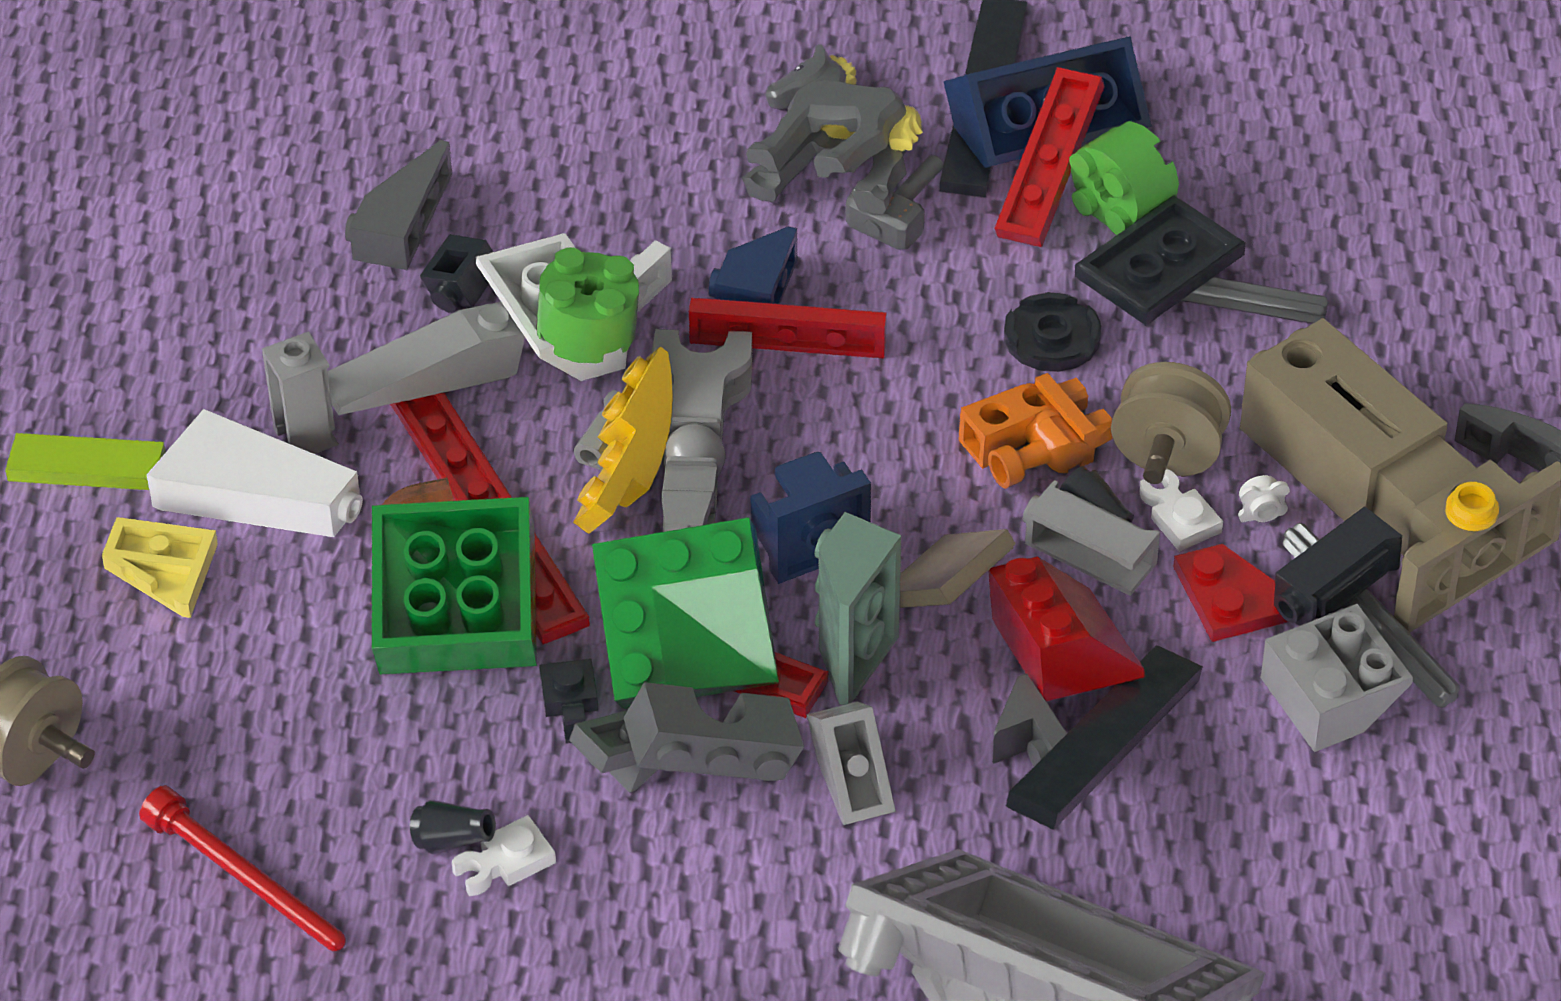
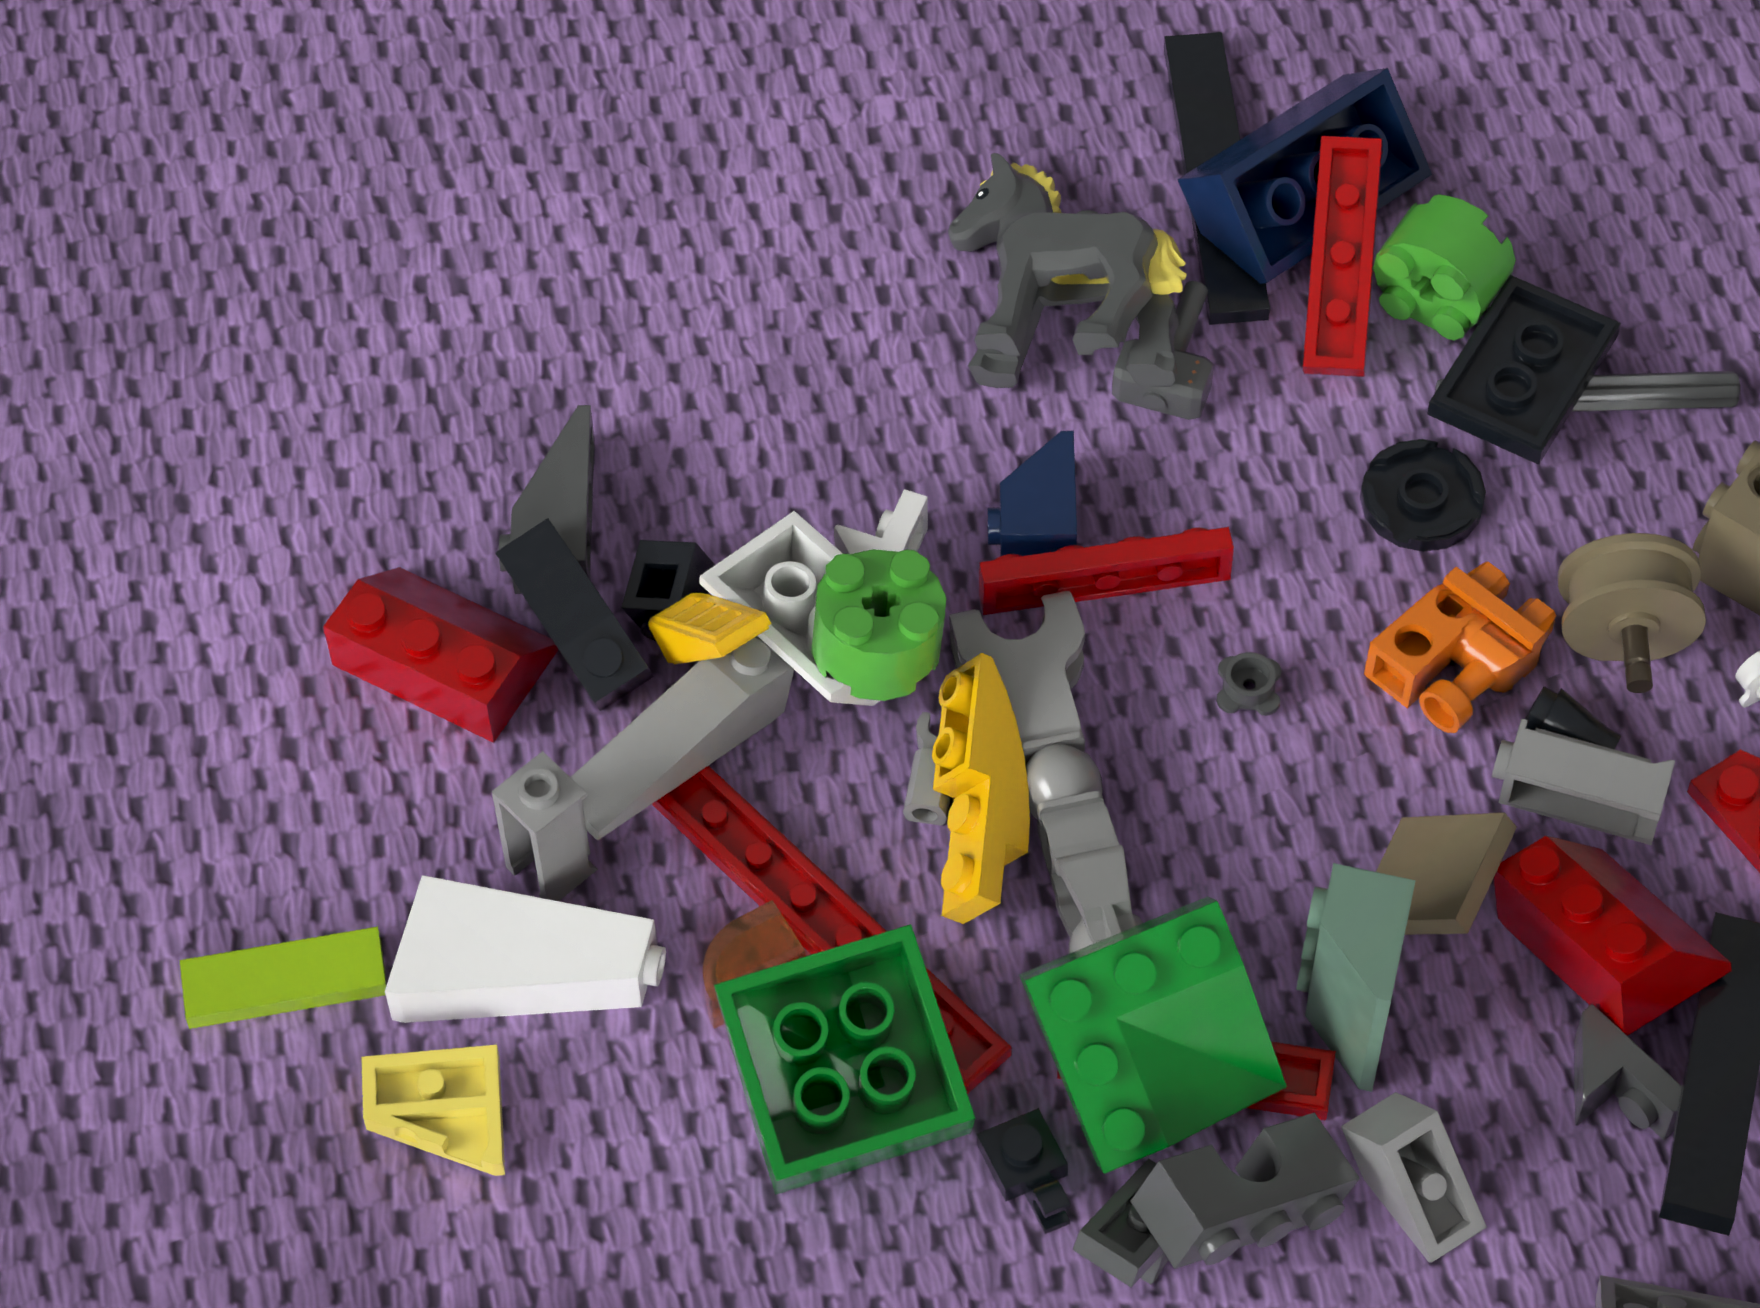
camera: 15 degrees left, 10 degrees up
dark blue panel [750,452,871,584] -> none
white plate [1139,469,1223,552] -> none
none -> red slope [323,567,559,743]
none -> black slope [495,518,654,711]
none -> yellow slope [648,593,772,665]
none -> dark grey plate [1216,652,1281,716]

